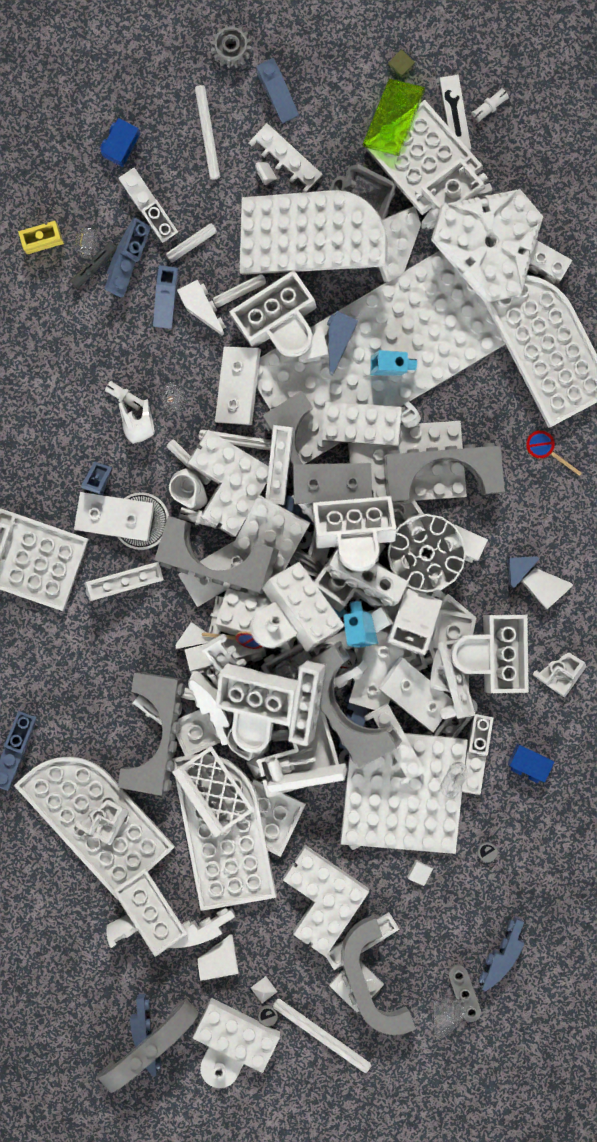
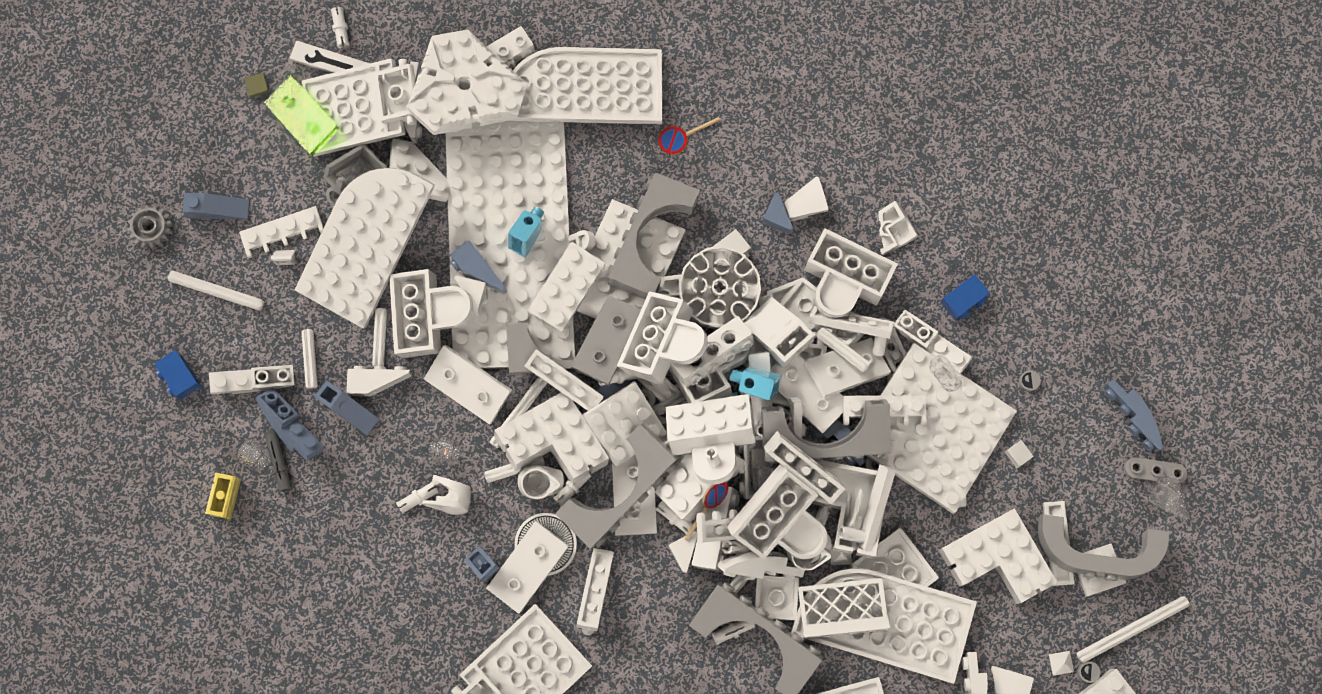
camera: 65 degrees left, 10 degrees down
none -> white axle [816,328,870,372]

